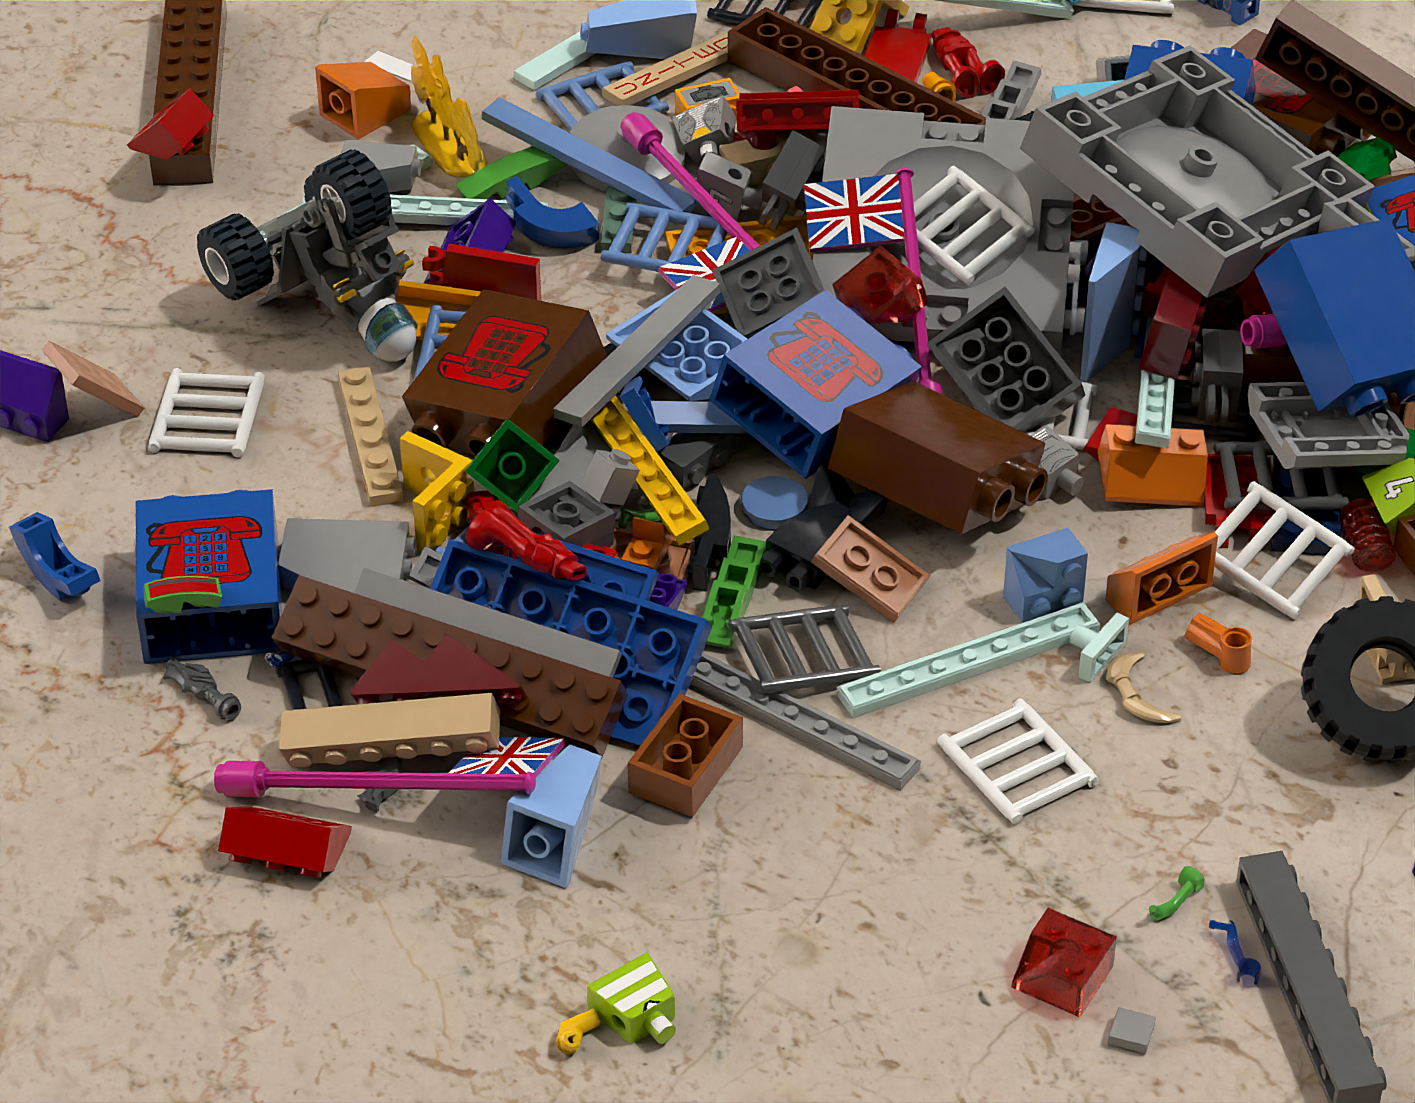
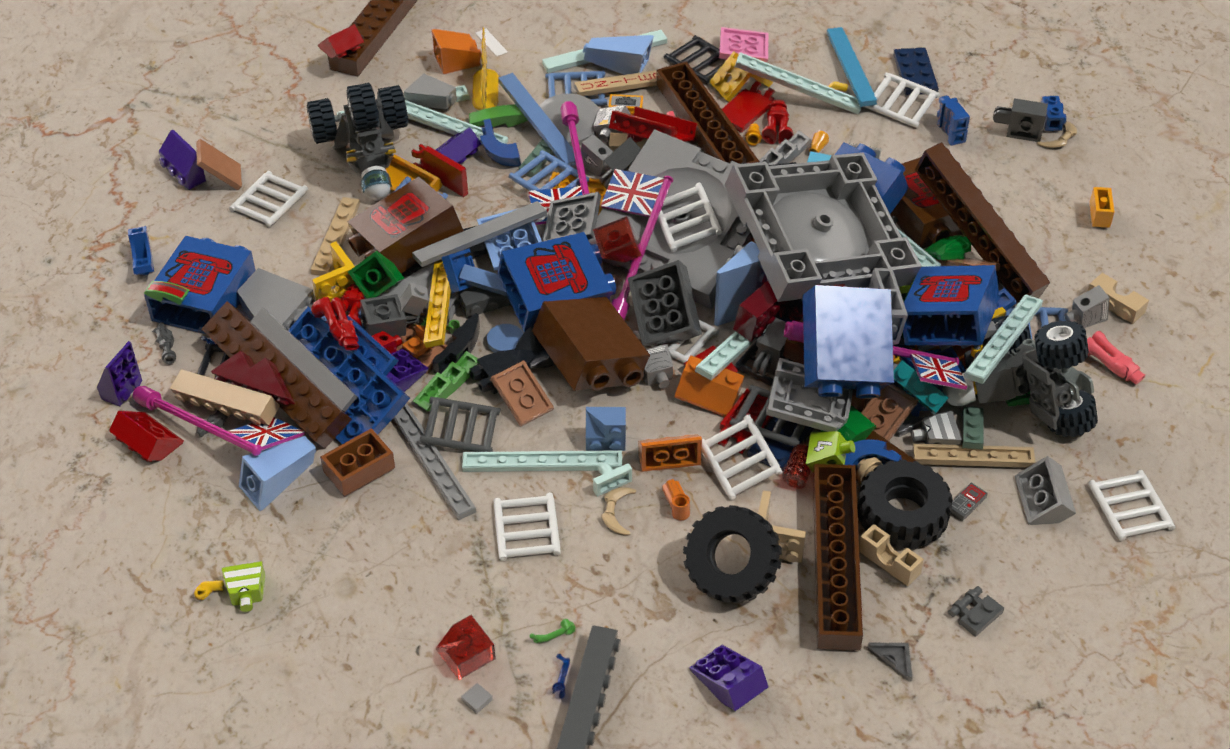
camera: 25 degrees right, 5 degrees up
none -> dark purple slope [97,341,143,407]
none -> light orange cone [809,131,829,153]

